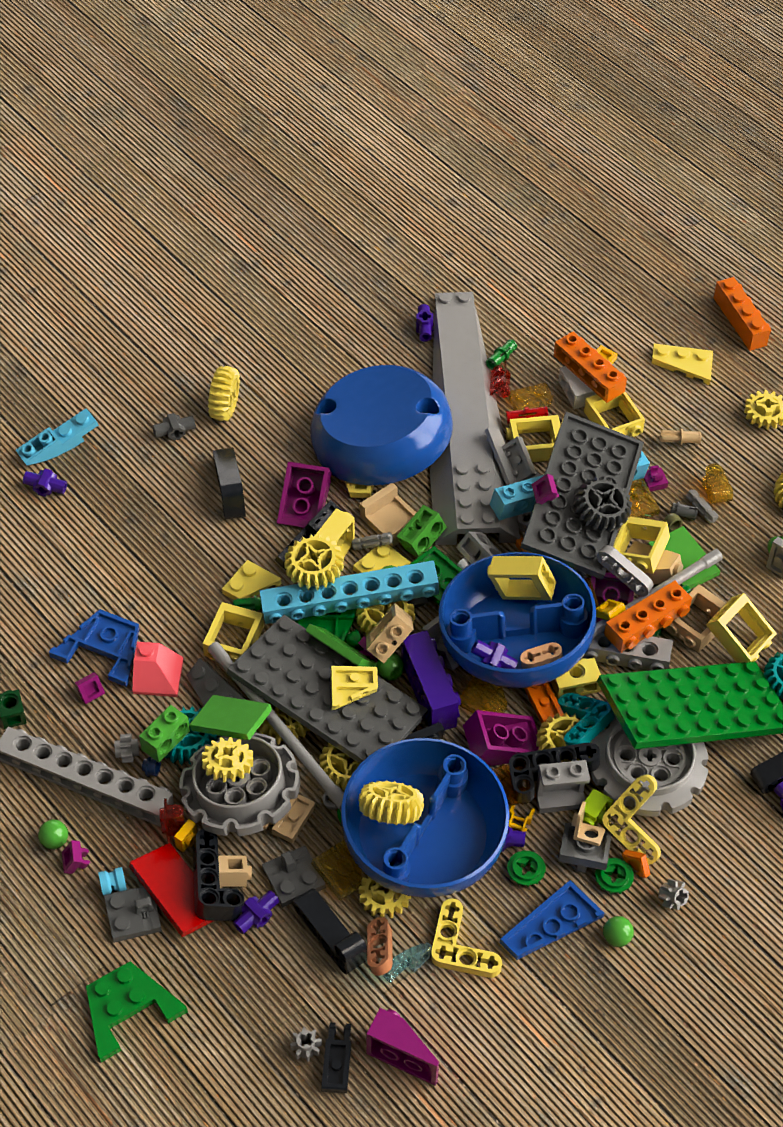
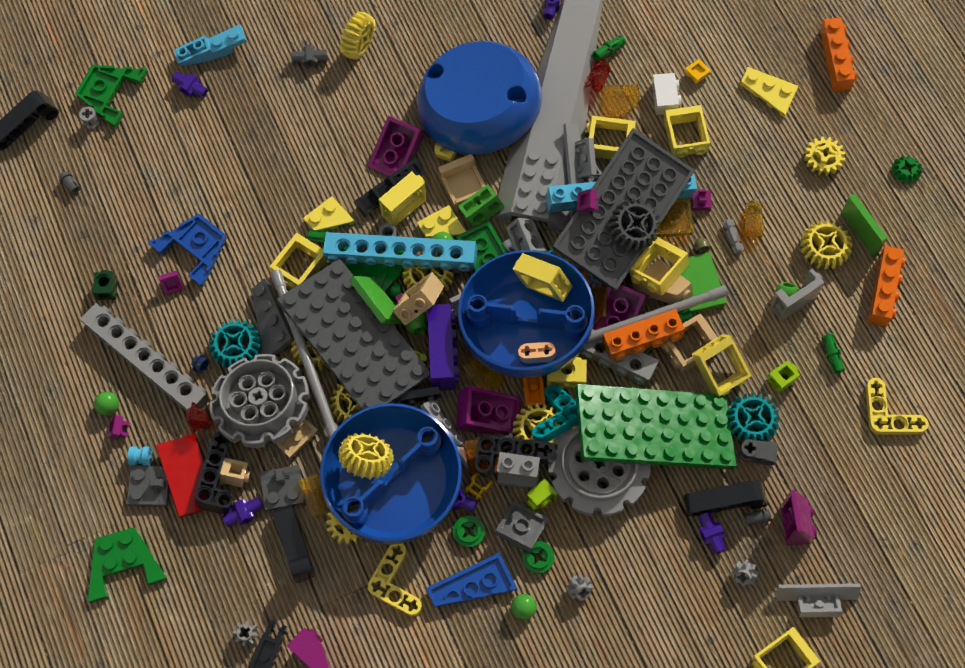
camera: 20 degrees right, 15 degrees up
light grey gear [114,734,139,763] -> none
coral slope [132,642,184,697] -> none
bright green brick [139,705,190,763] -> none
yellow plate [174,819,197,852] -> none
bright green tile [189,695,272,740] -> none
light yellow gear [202,737,253,782] -> none
black beam [213,447,246,520] -> none
light yellow gear [284,534,344,591] -> none
light yellow wing [331,666,378,710] -> none
light grey axle [352,532,393,550] -> none
nougat beam [367,917,393,976] -> none
clear light blue slope [383,942,432,983] -> none
dark purple axle [471,639,518,669] -> none
red pin [506,406,548,424] -> none
orange brick [554,331,627,403] -> none
tan bracket [571,801,605,846] -> none
yellow tile [596,599,626,620] -> none
light grey beam [597,545,653,596] -> none
light yellow beam [602,774,661,865] -> none
orange tile [622,849,650,878] -> none
tan axle [659,429,702,445] -> none
dark grey pin [670,501,698,520] -> none

